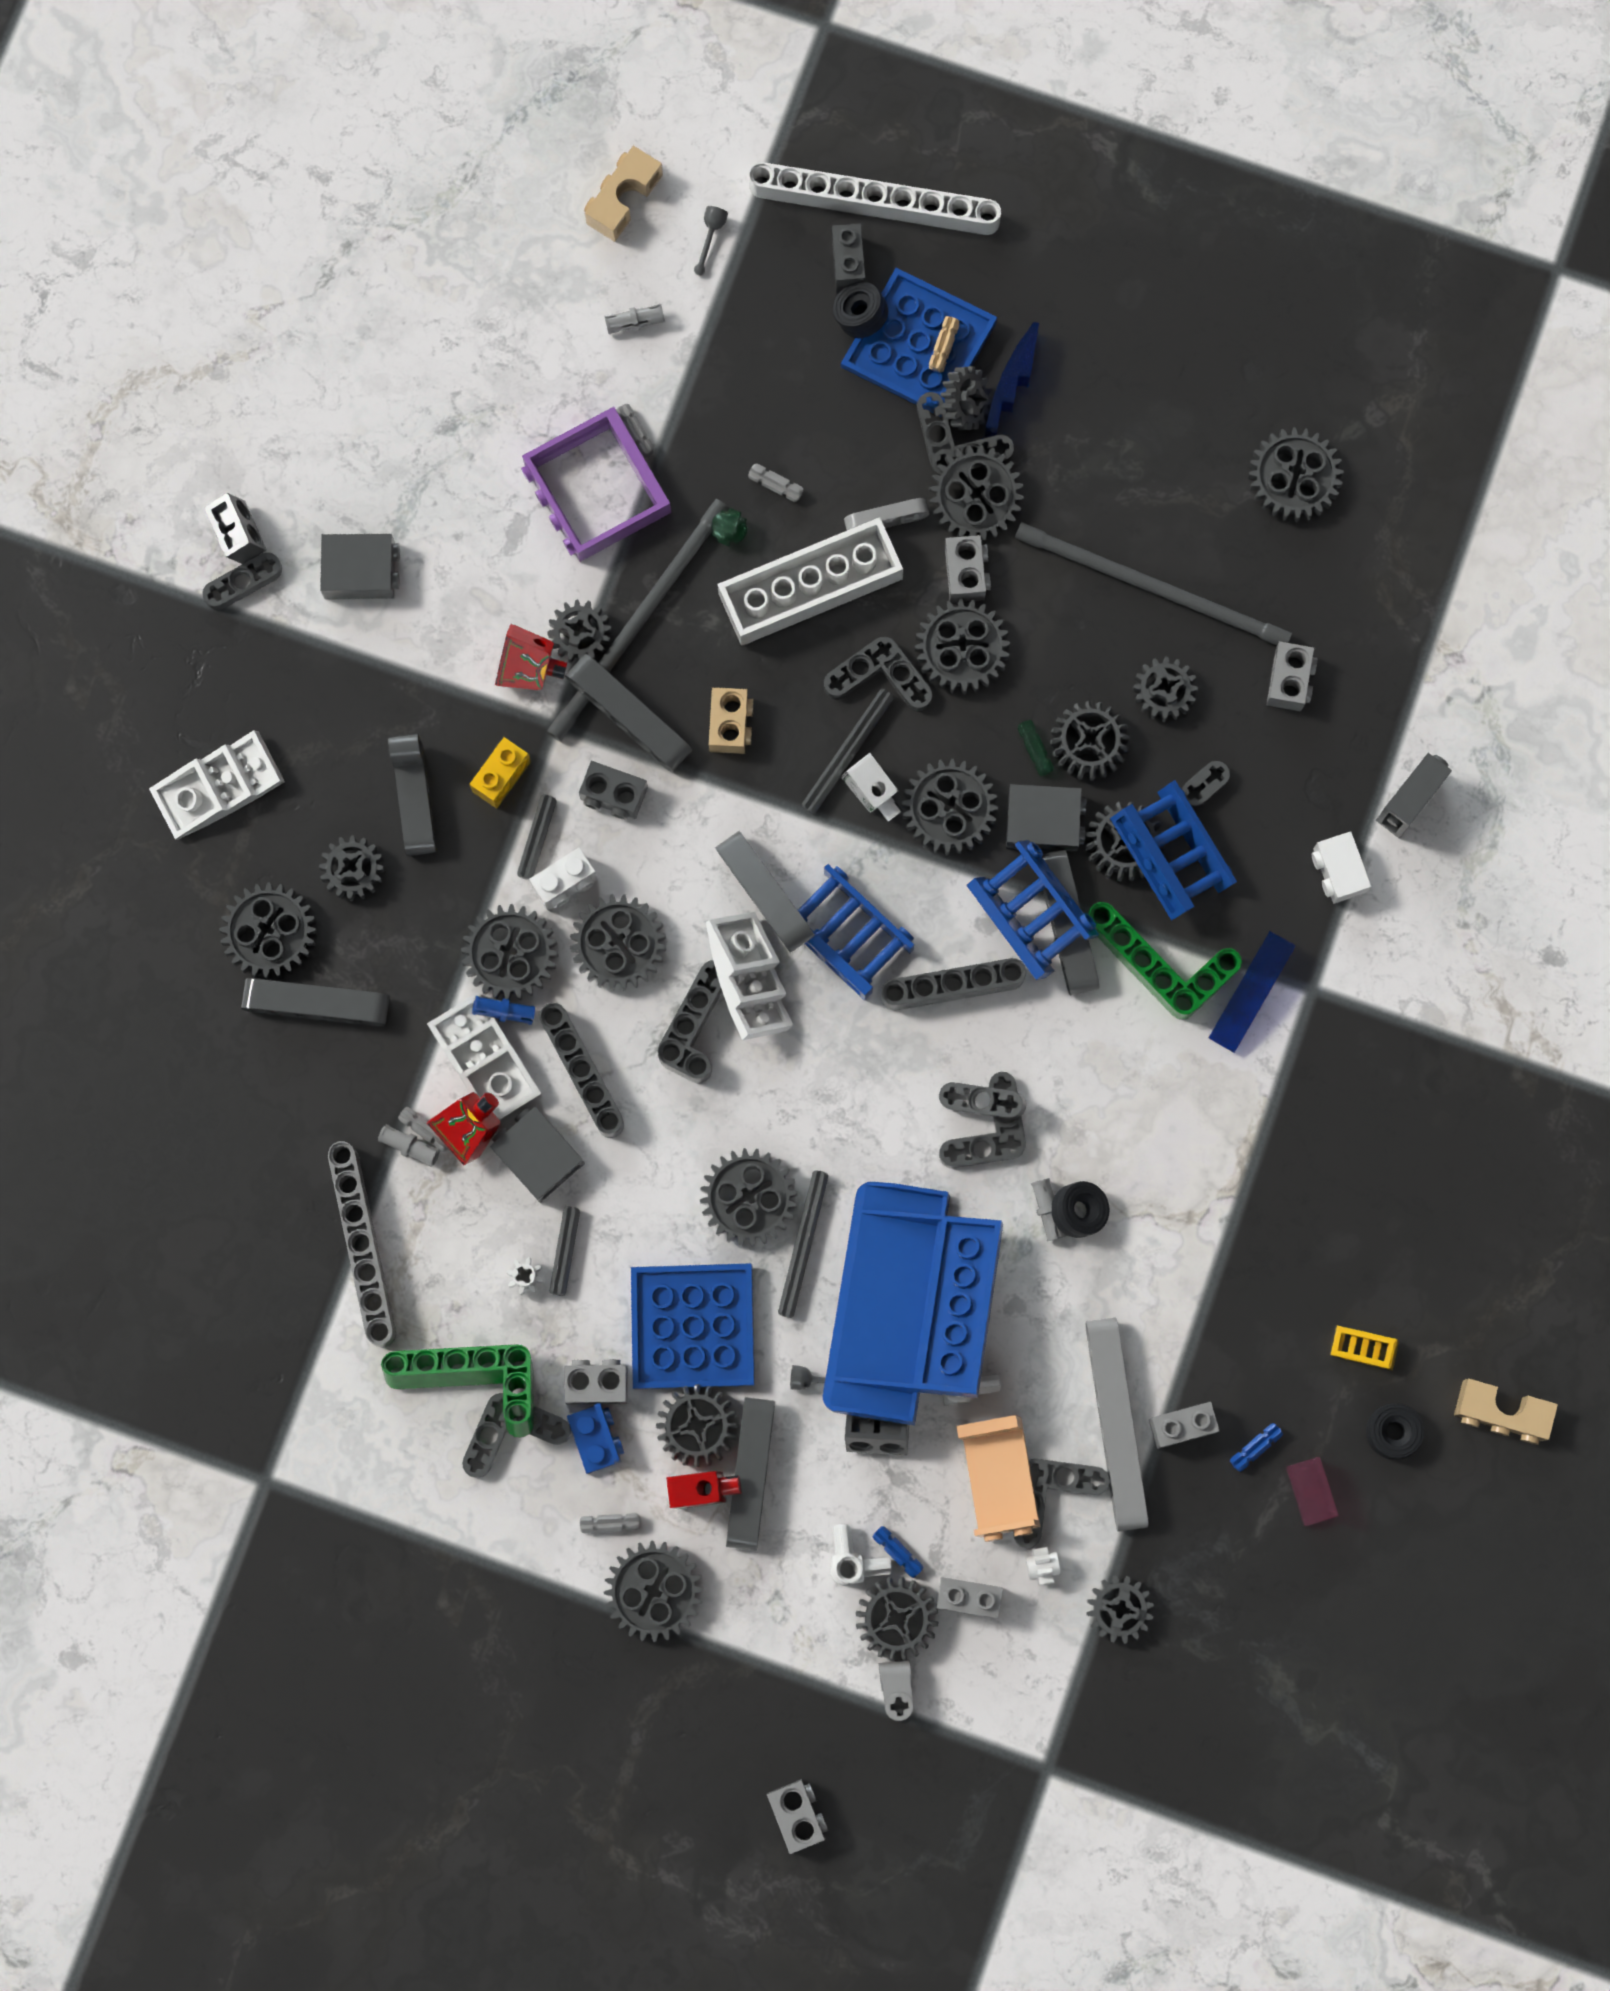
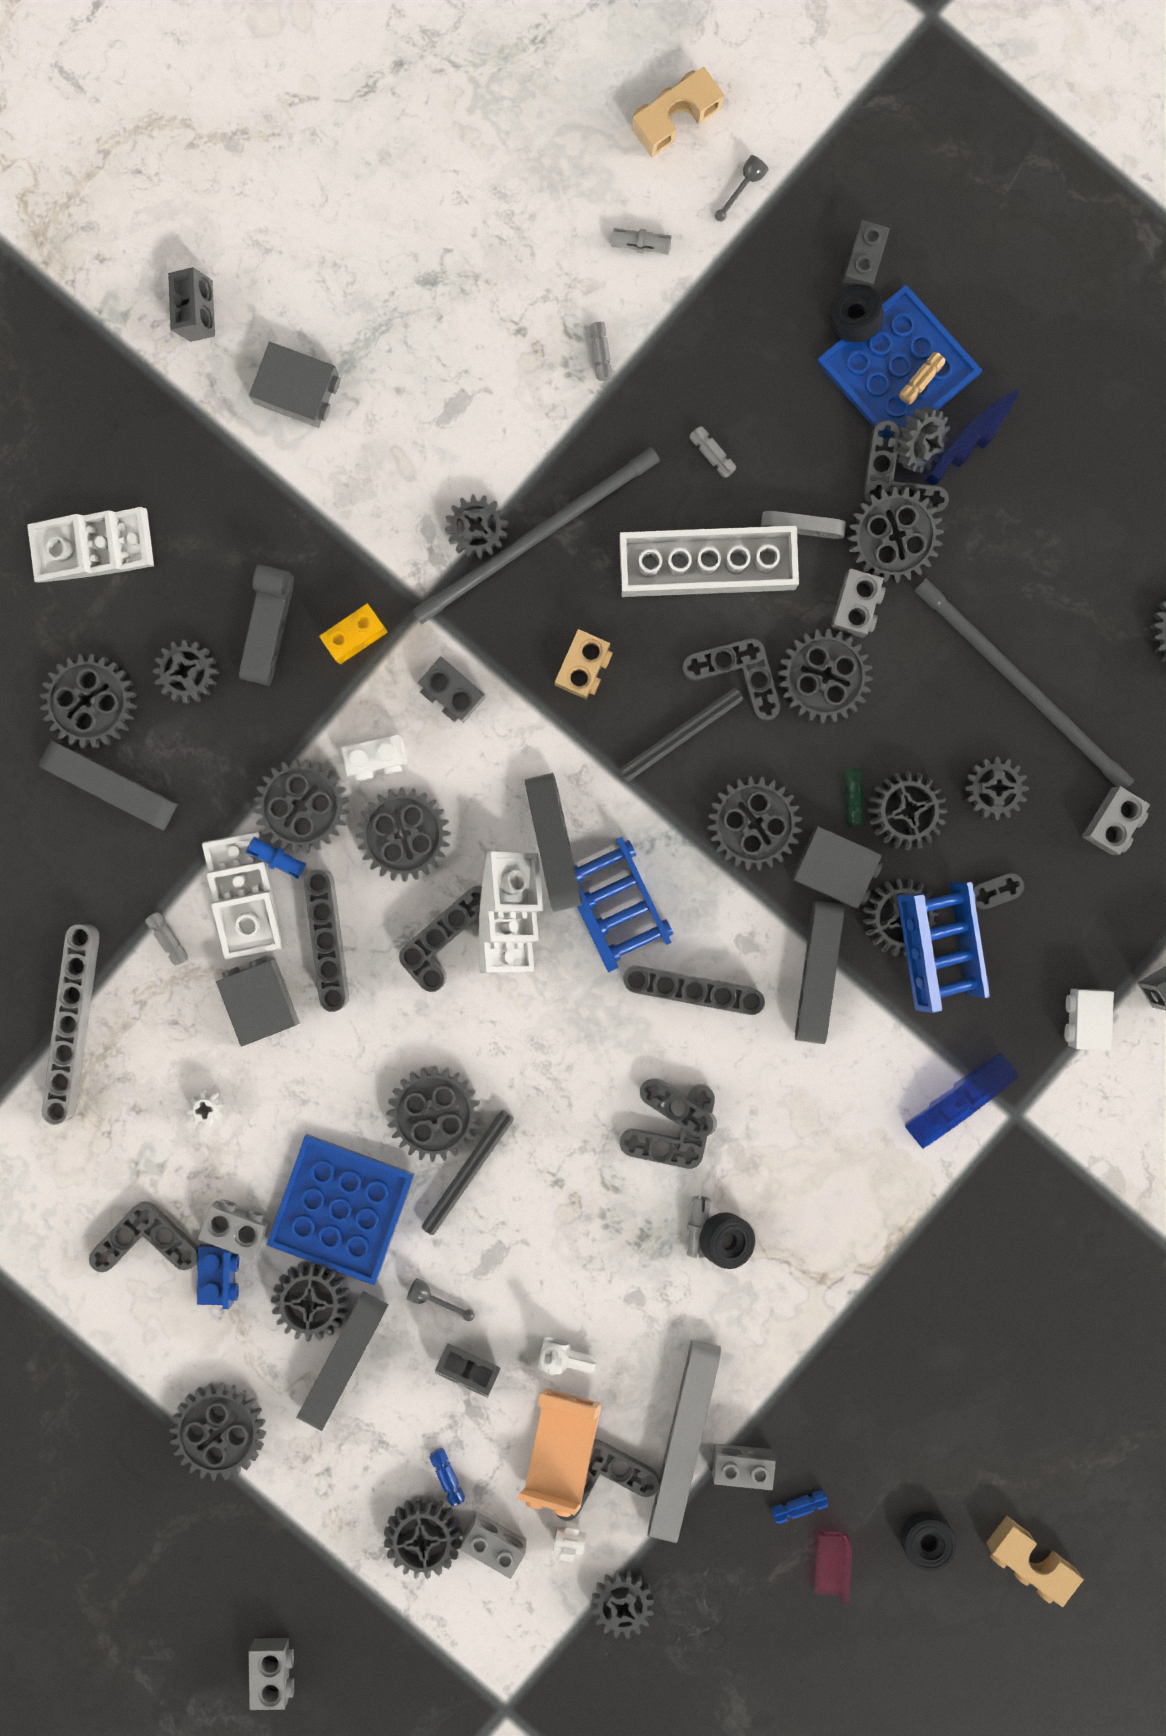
camera: 20 degrees right, 10 degrees up
dark grey beam [202,552,282,610] -> none
light grey pin [378,1124,440,1167] -> none
green beam [381,1344,534,1438] -> none
red torso [427,1092,501,1166] -> none
red torso [495,624,568,690] -> none
dark grey axle [517,794,557,880] -> none
medium lavender window [521,406,671,562] -> none
dark grey axle [549,1206,580,1296] -> none
dark grey beam [565,654,692,772] -> none
light grey axle [580,1513,640,1533] -> none
red torso [666,1471,742,1509] -> none
clear green gear [711,508,748,547] -> none
white beam [749,162,1001,235] -> none
blue slope [823,1182,1003,1426] -> none
white axle [830,1524,892,1585] -> none
white torso [841,753,902,821] -> none
light grey piece [879,1660,913,1721] -> none
blue fence [966,840,1099,980] -> none
green beam [1088,902,1242,1020] -> none
yellow slope [1330,1325,1399,1371] -> none

